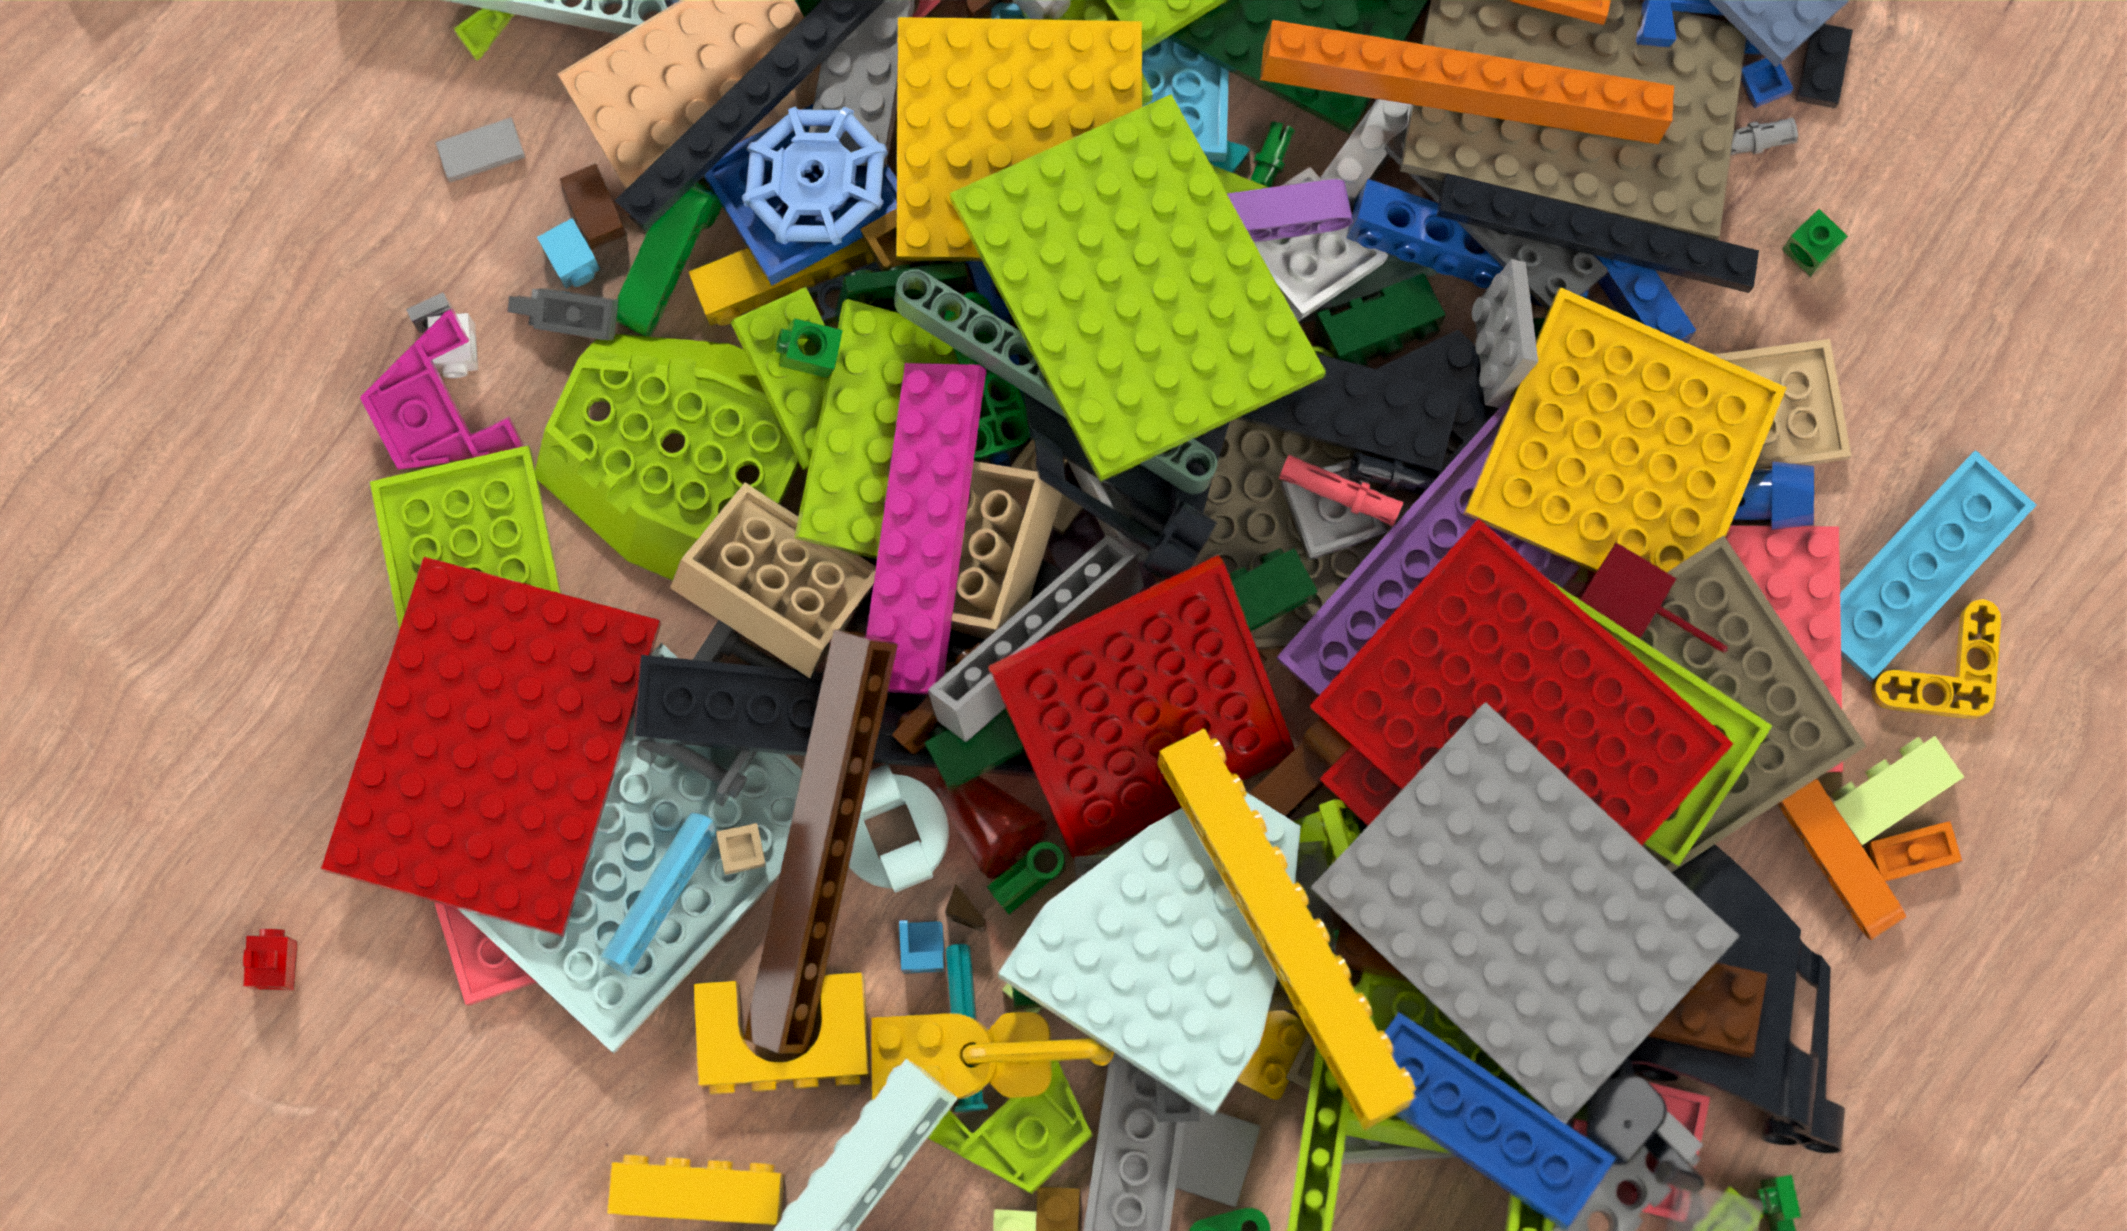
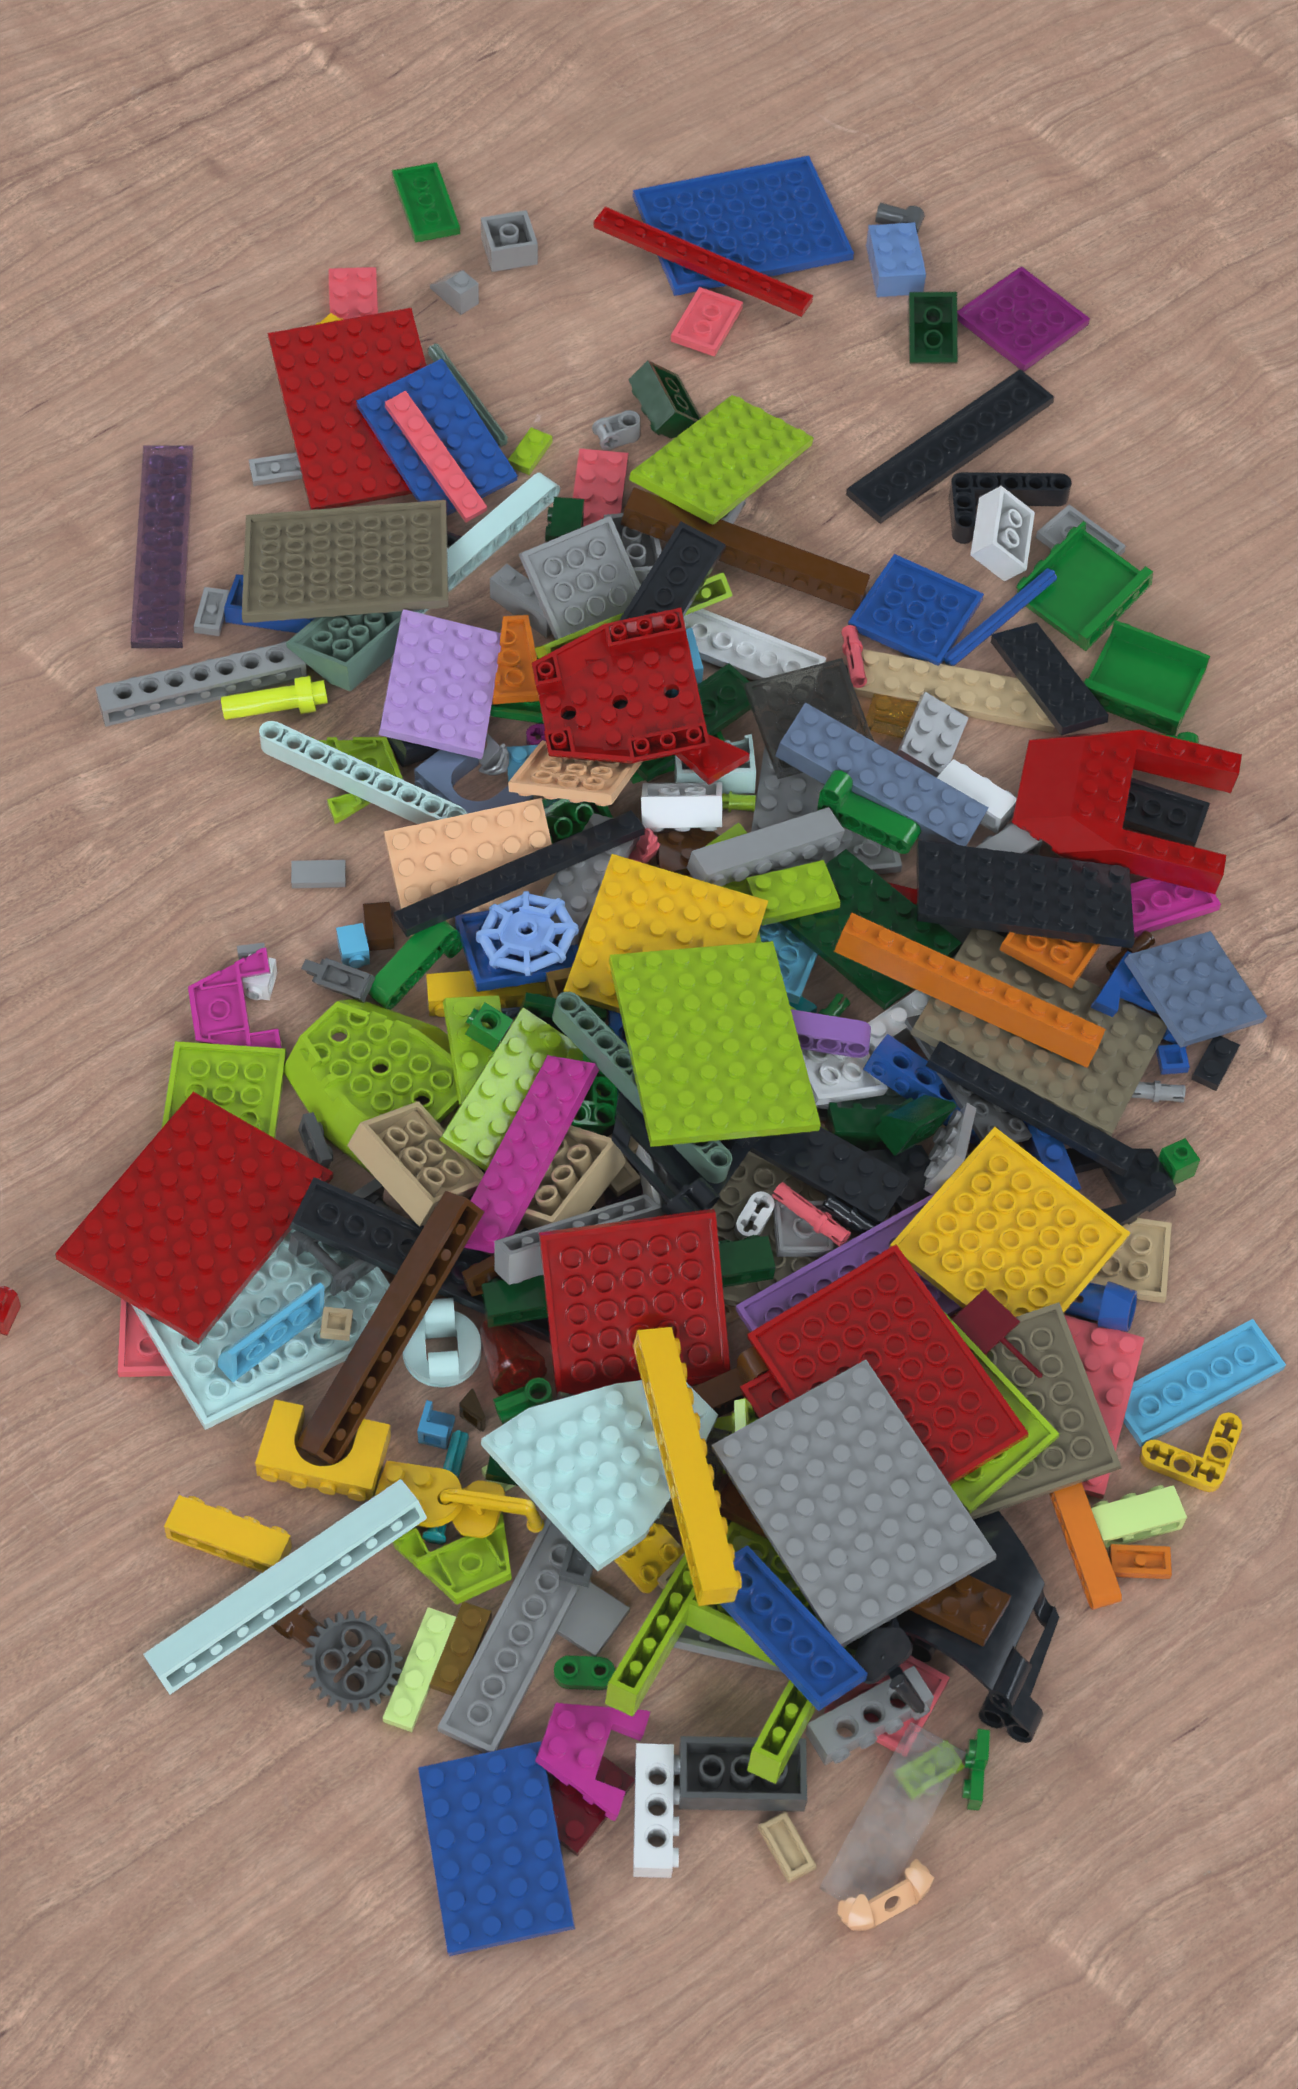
camera: 10 degrees right, 20 degrees down
none -> dark grey plate [298,1112,333,1169]
none -> white beam [734,1192,775,1240]
none -> dark green slope [875,1095,957,1156]
none -> black wing [1066,1148,1177,1226]

